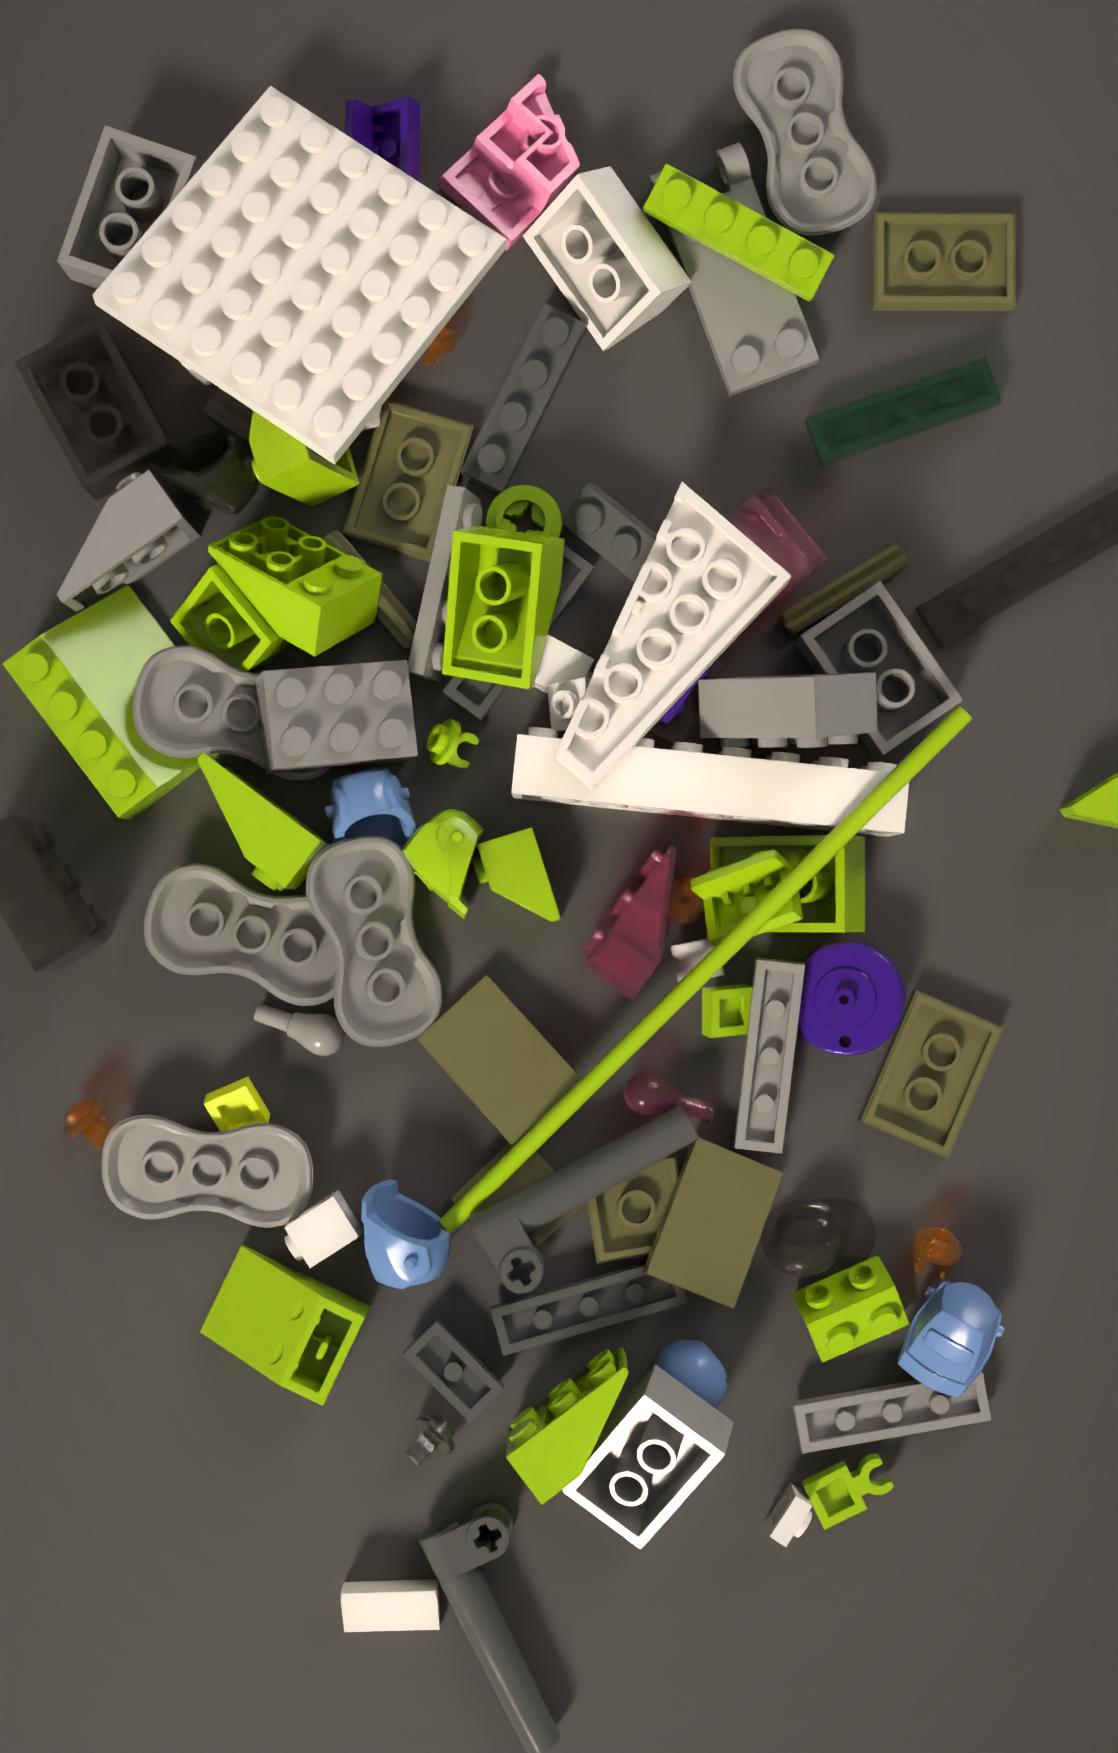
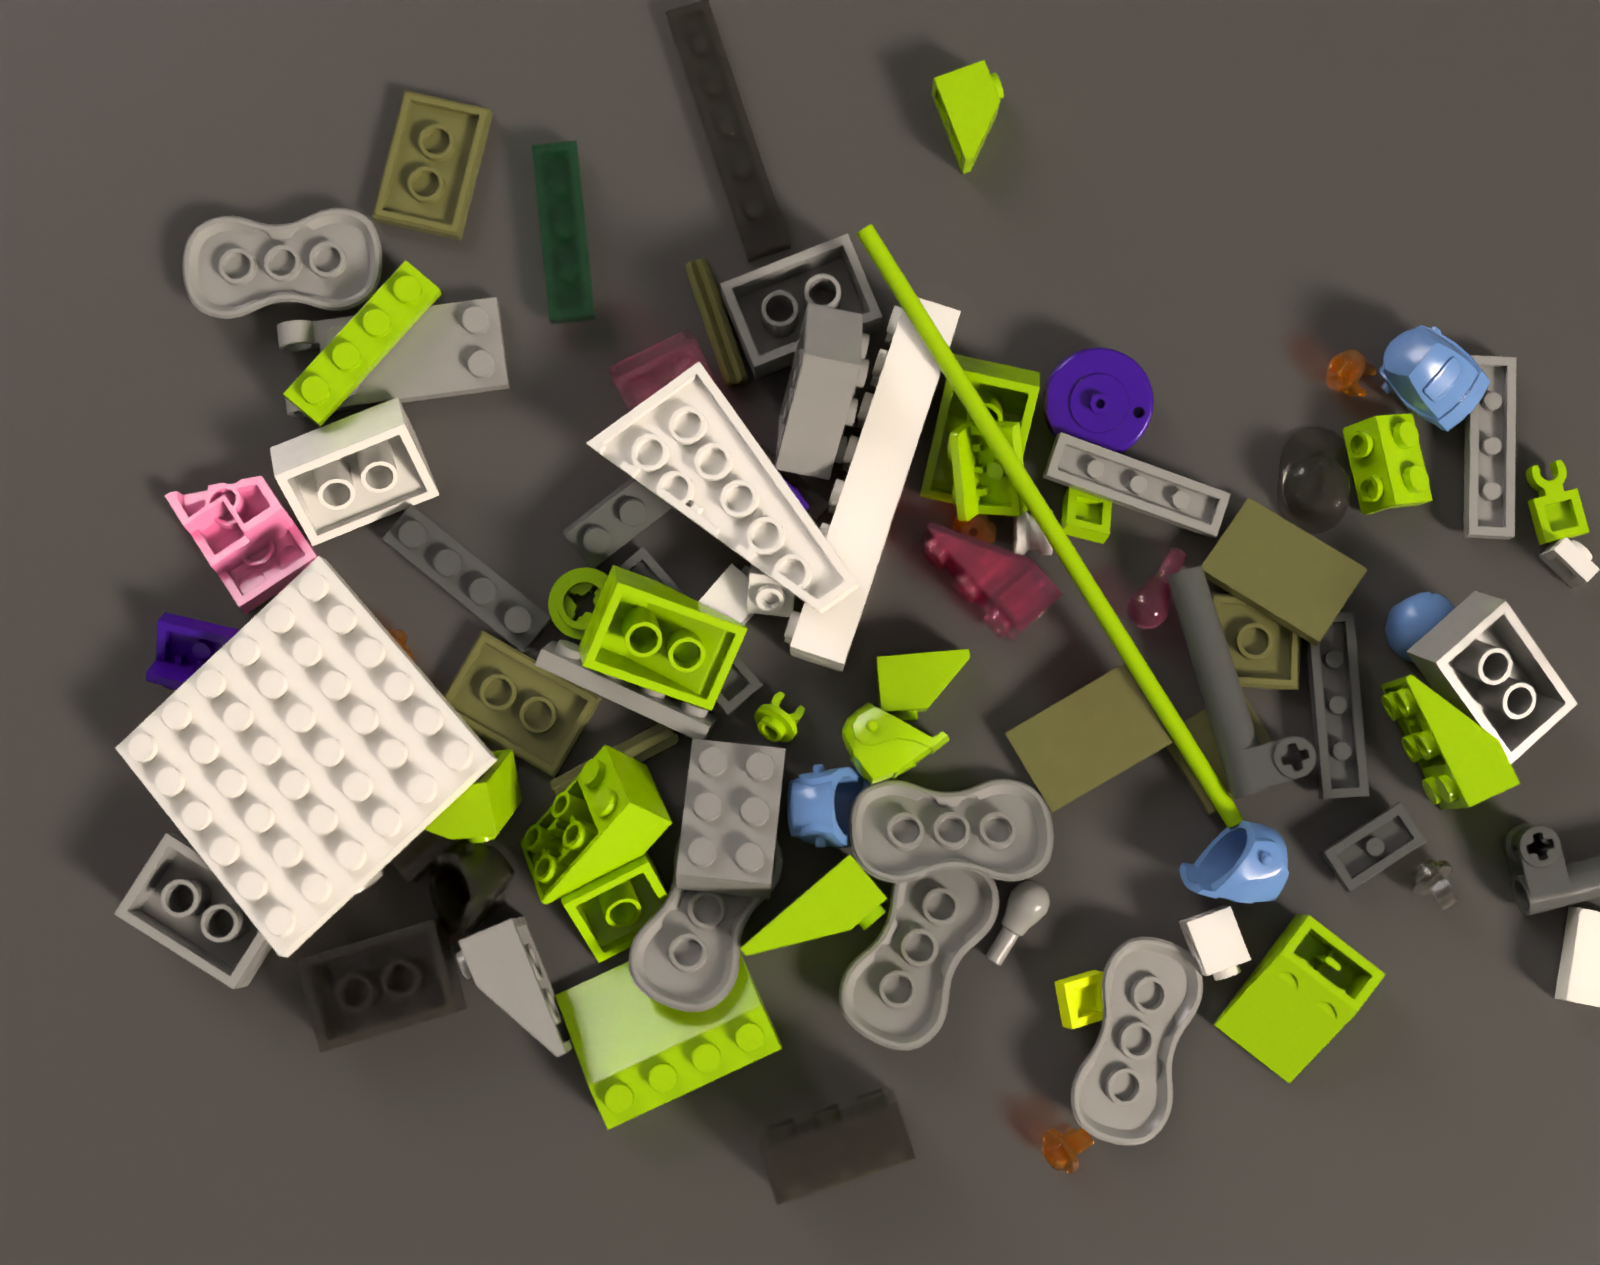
camera: 75 degrees left, 5 degrees down
olive tile [858,989,1004,1158] -> none

